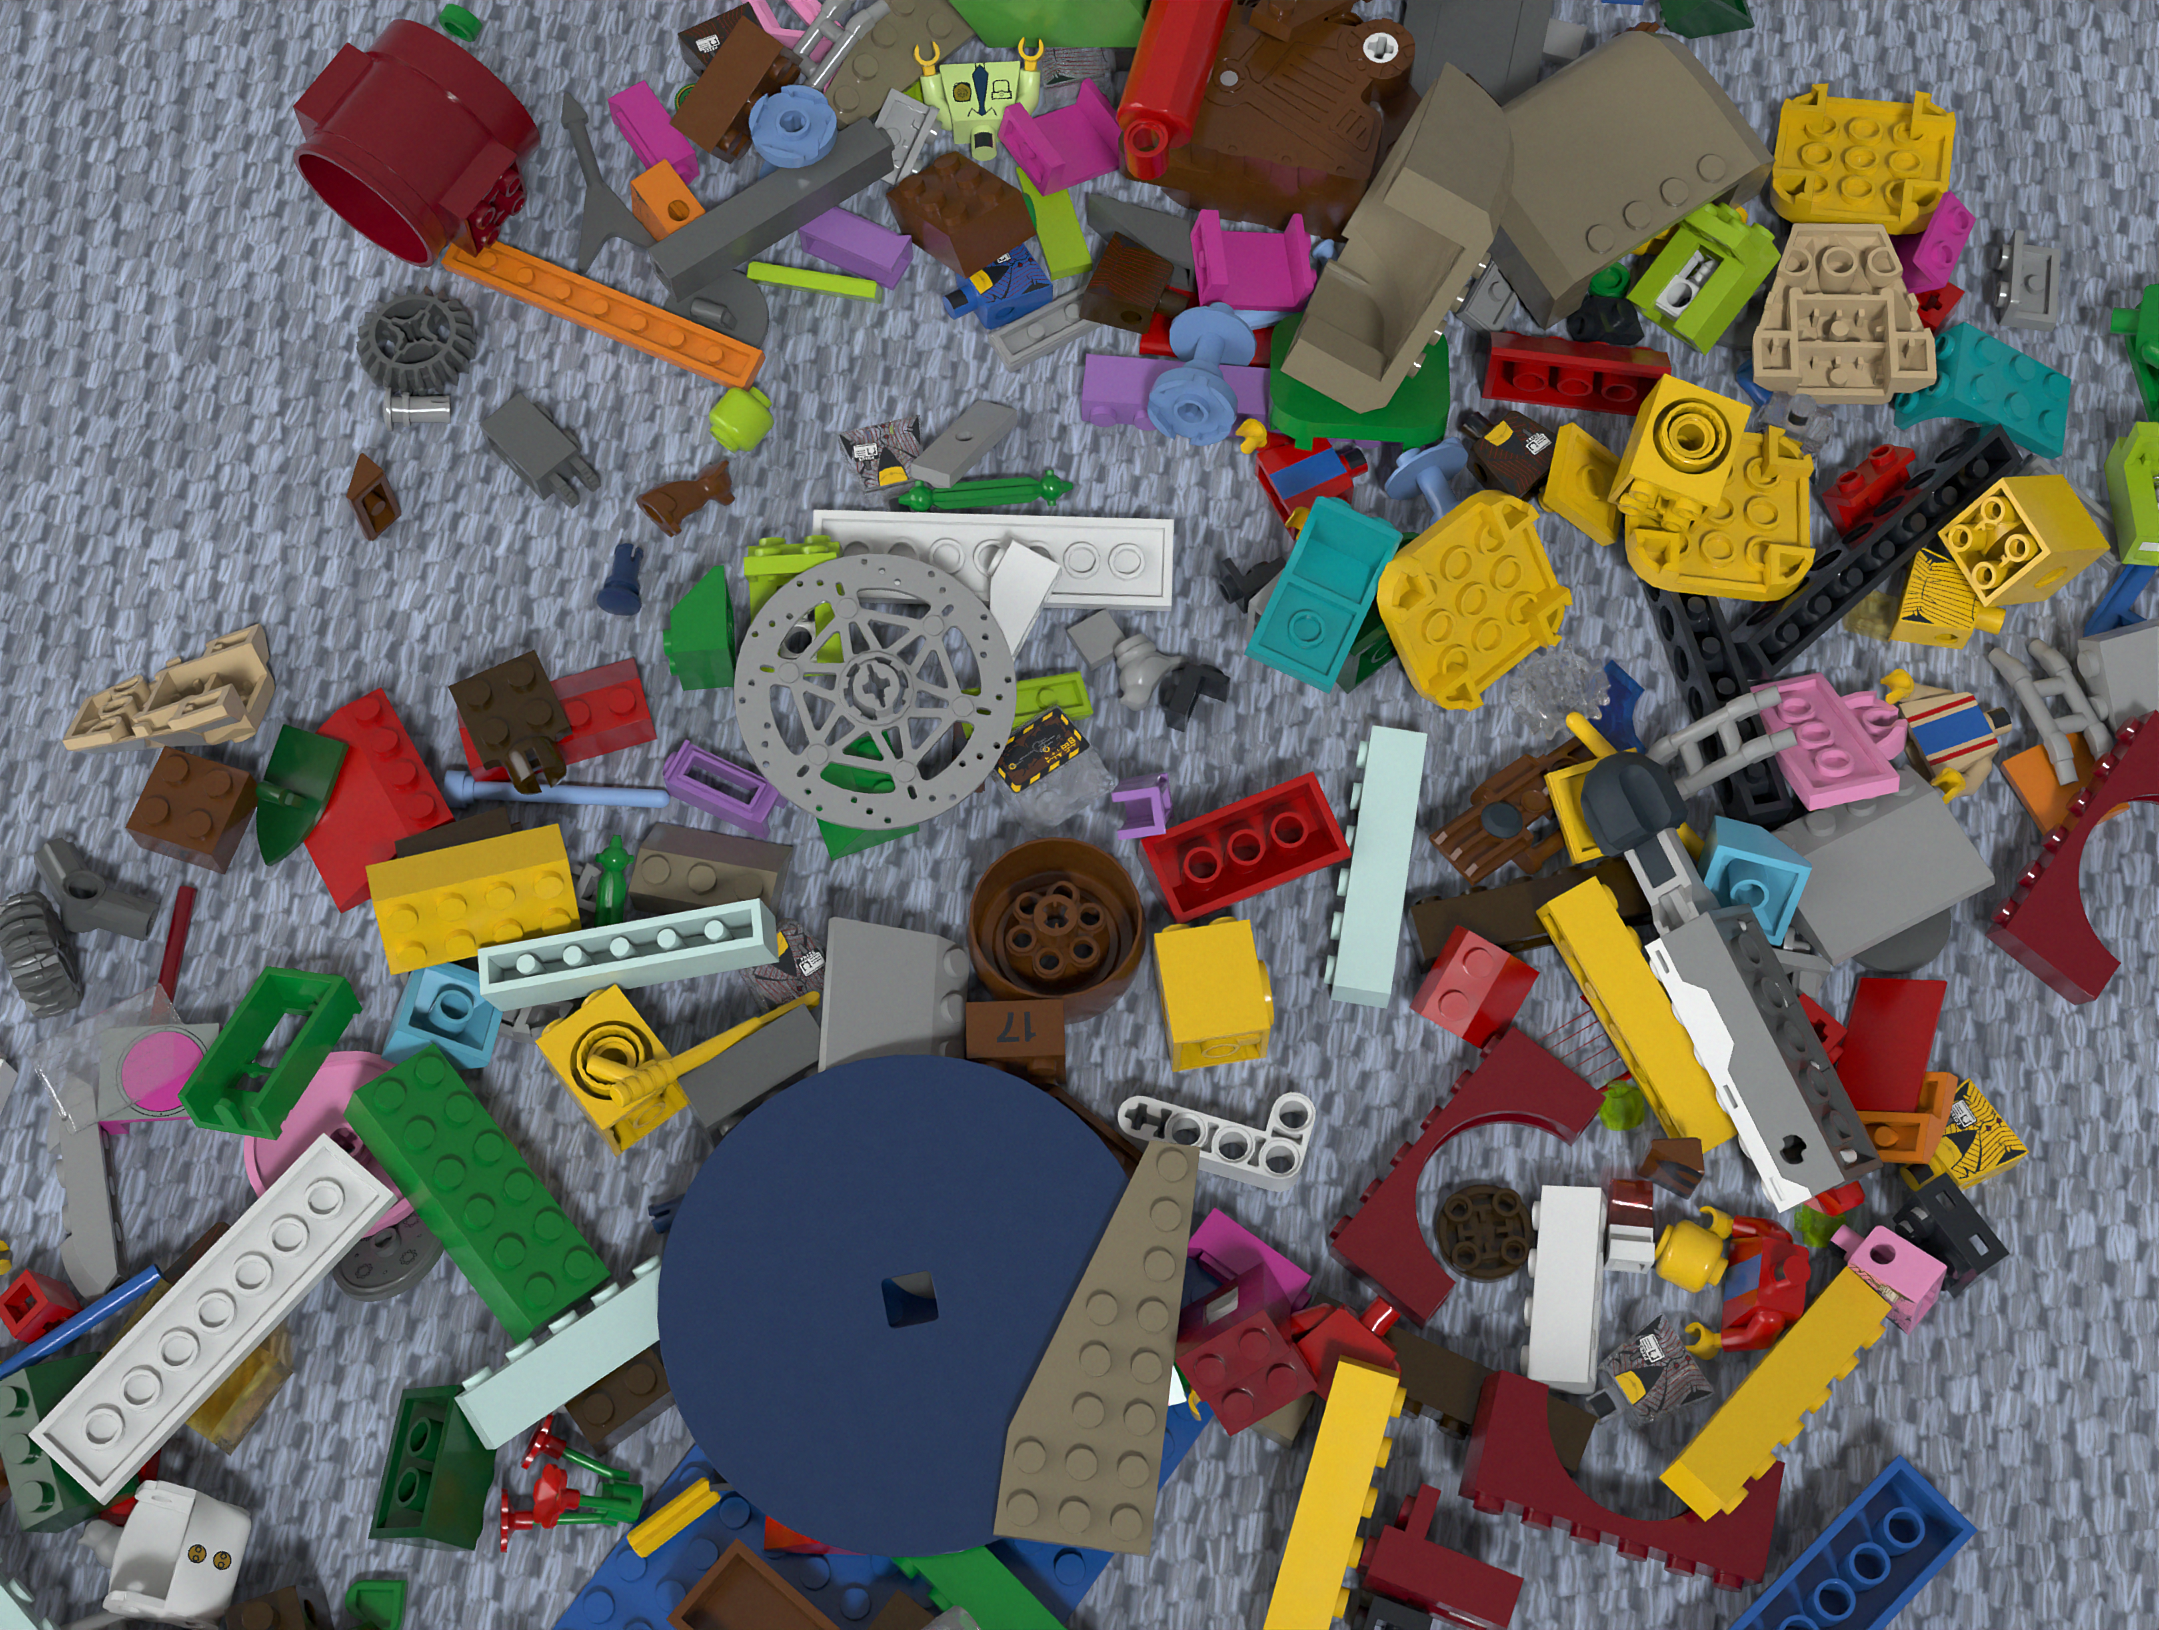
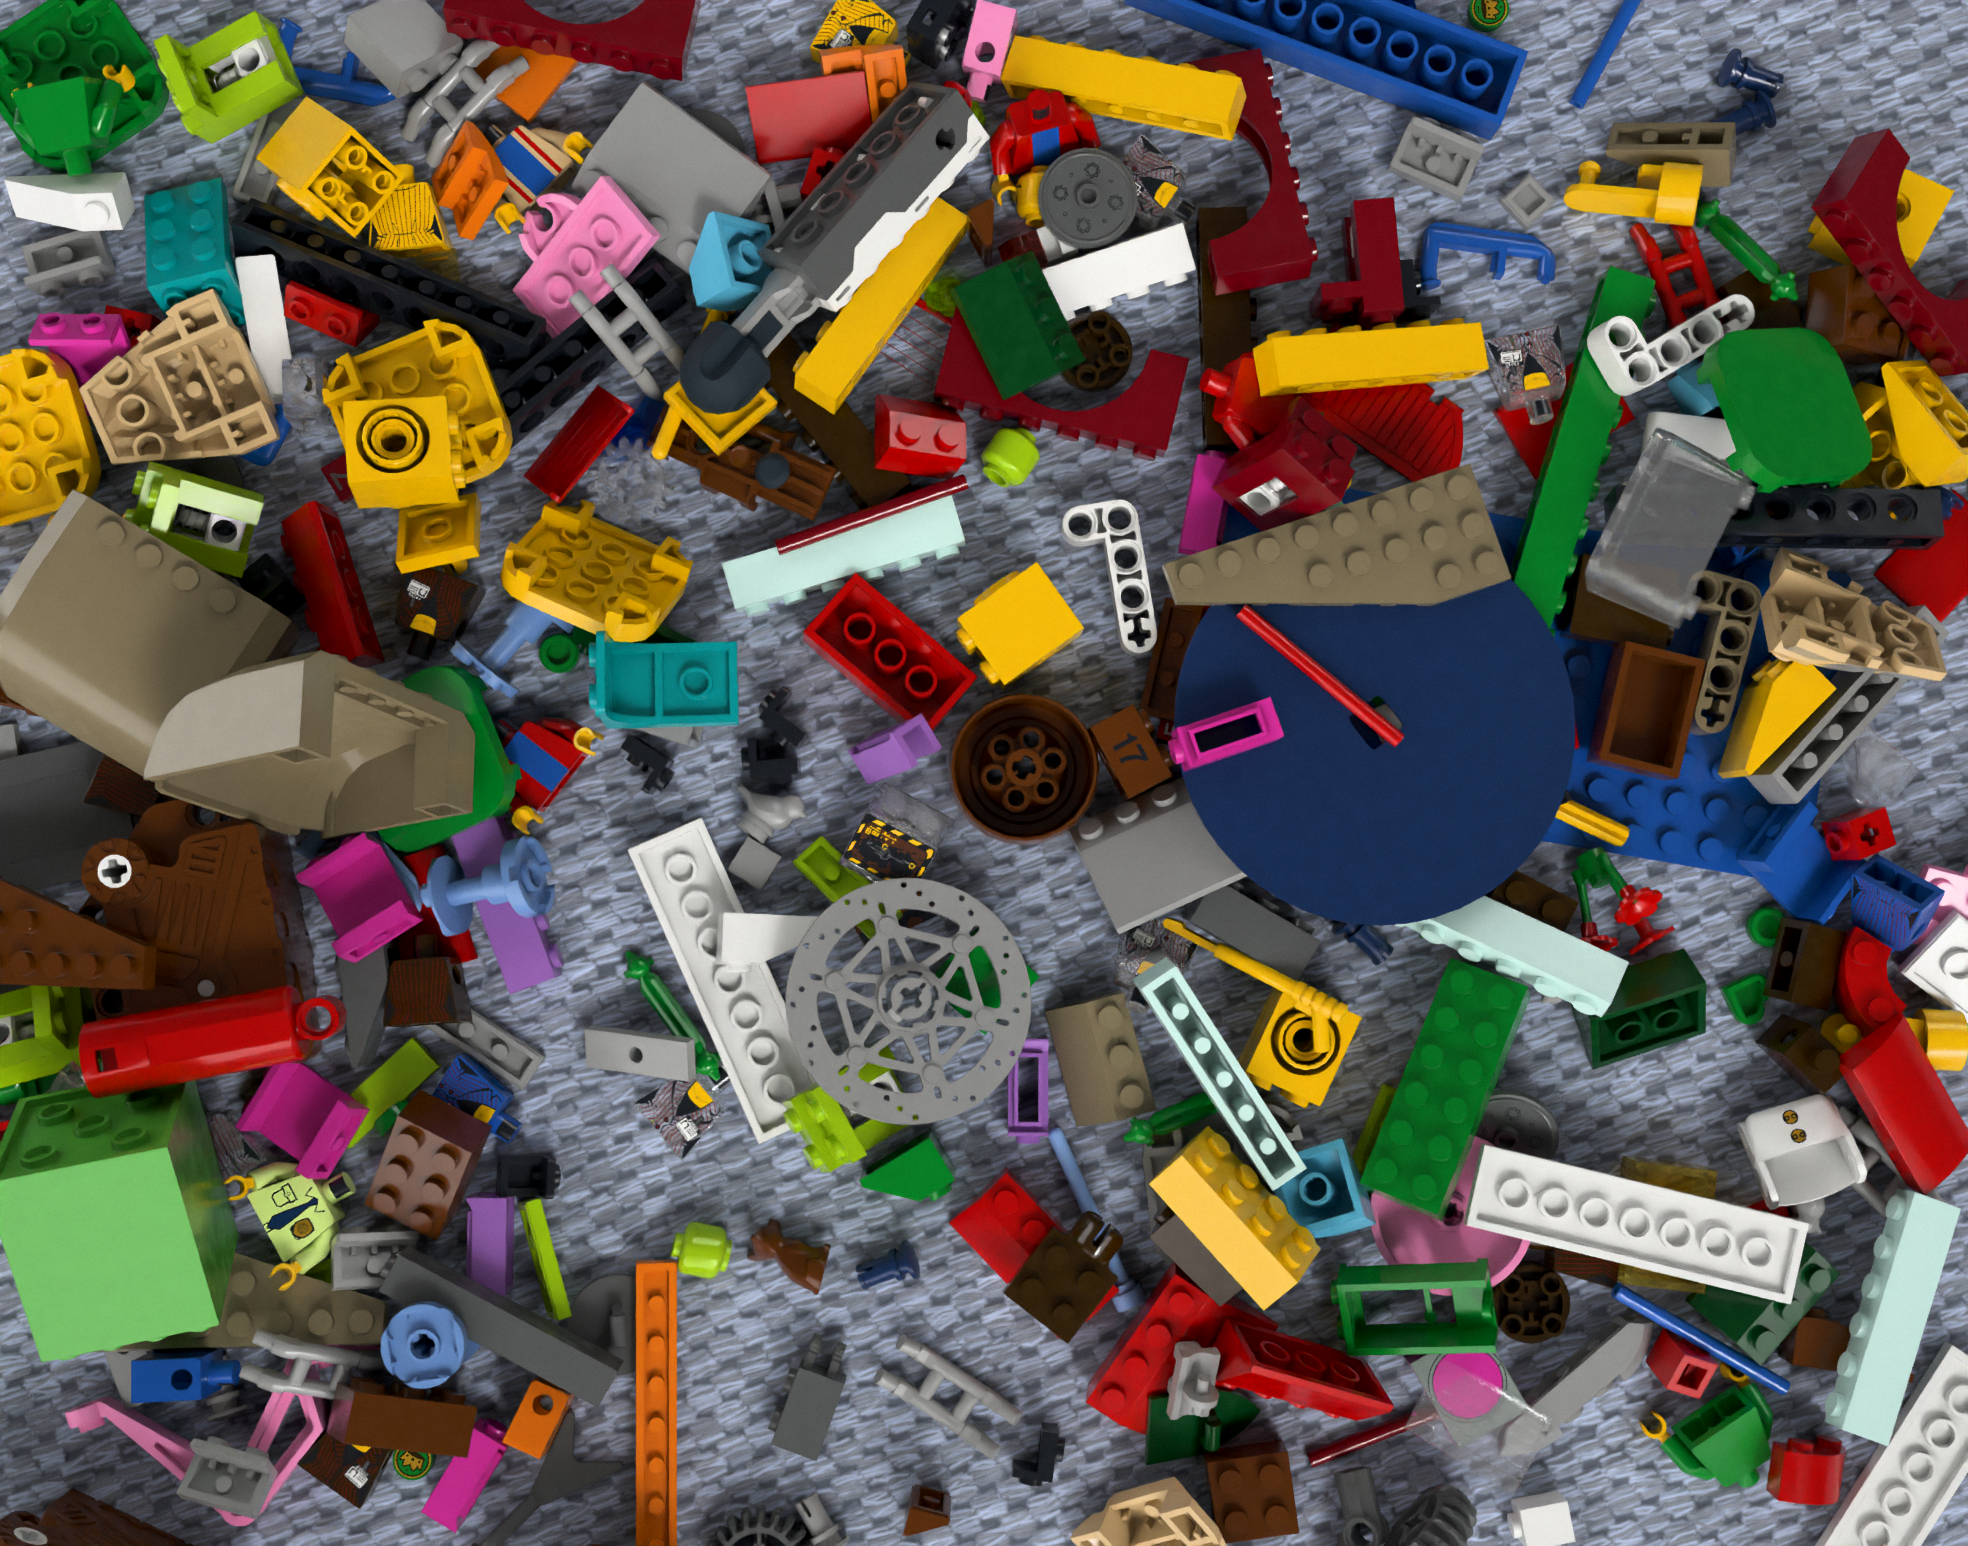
camera: 120 degrees left, 20 degrees up
none -> white slope [4,172,135,231]
none -> white sticker [235,254,299,405]
none -> orange slope [431,120,509,241]
none -> black bracket [496,1153,561,1199]
none -> red piece [523,385,635,504]
none -> black bracket [759,686,809,749]
none -> dark red piece [774,474,969,555]
none -> light grey piece [874,1334,1023,1460]
none -> dark green slope [950,251,1086,401]
none -> lime head [981,427,1040,488]
none -> black bracket [1011,1422,1065,1486]
none -> dark grey shield [1038,148,1138,250]
none -> light grey hips [1166,1340,1221,1420]
none -> dark pink window [1168,697,1284,772]
none -> red slope [1212,1317,1394,1421]
none -> red piece [1235,604,1405,747]
none -> red piece [1293,323,1464,482]
none -> dark brown tile [1492,1261,1570,1344]

